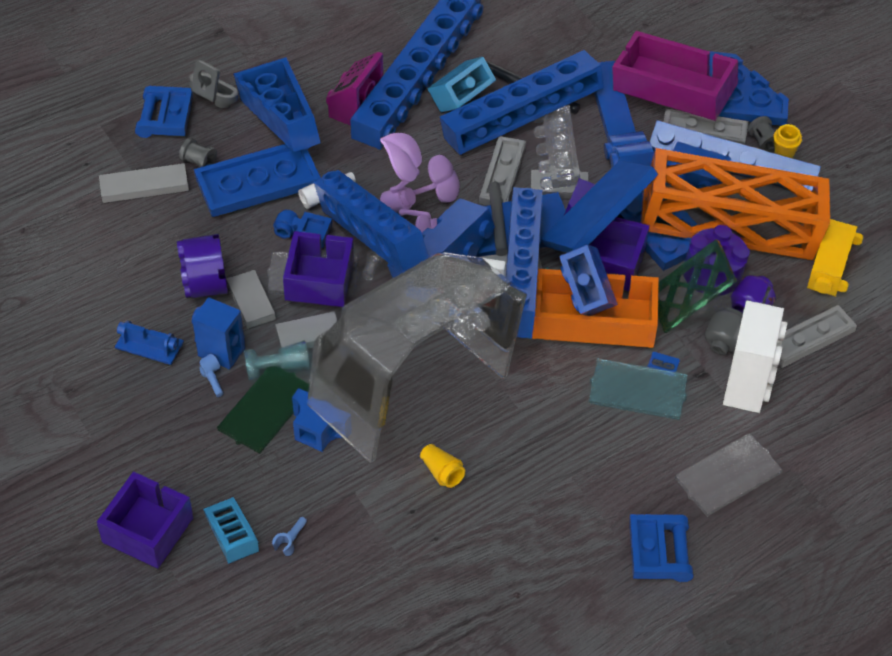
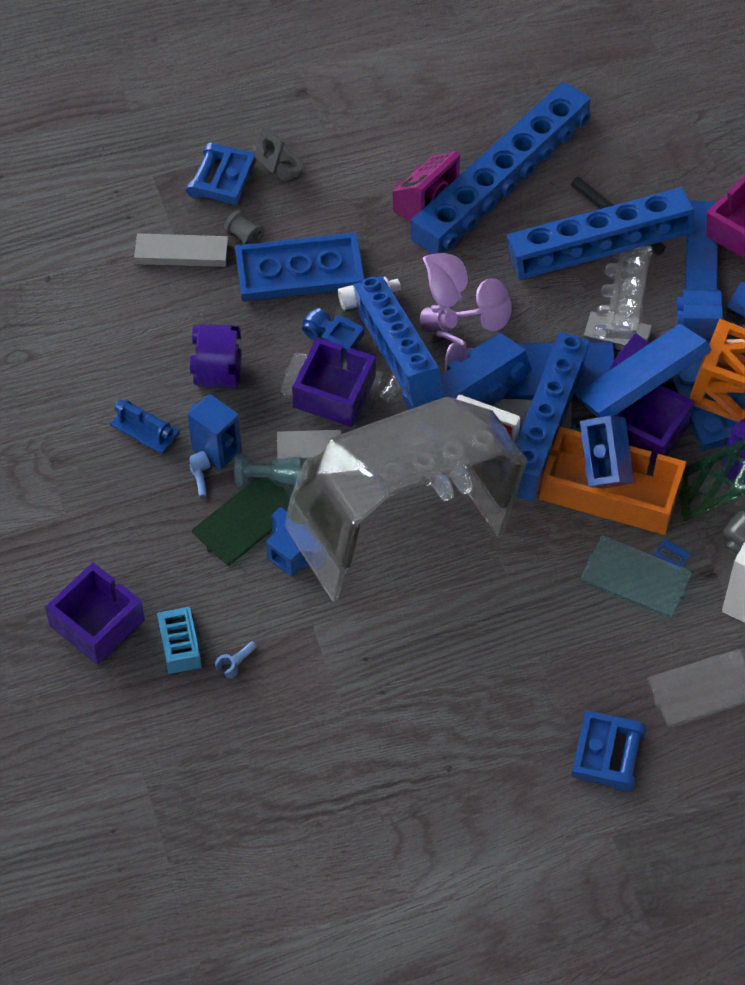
camera: 15 degrees right, 5 degrees up
light grey tile [227,270,276,329] -> none
blue wedge [233,57,321,152] -> none
yellow cone [420,444,465,488] -> none
dark azure brick [427,57,496,112] -> none
light grey tile [479,136,526,205] -> none
dark grey bar [488,182,508,256] -> none

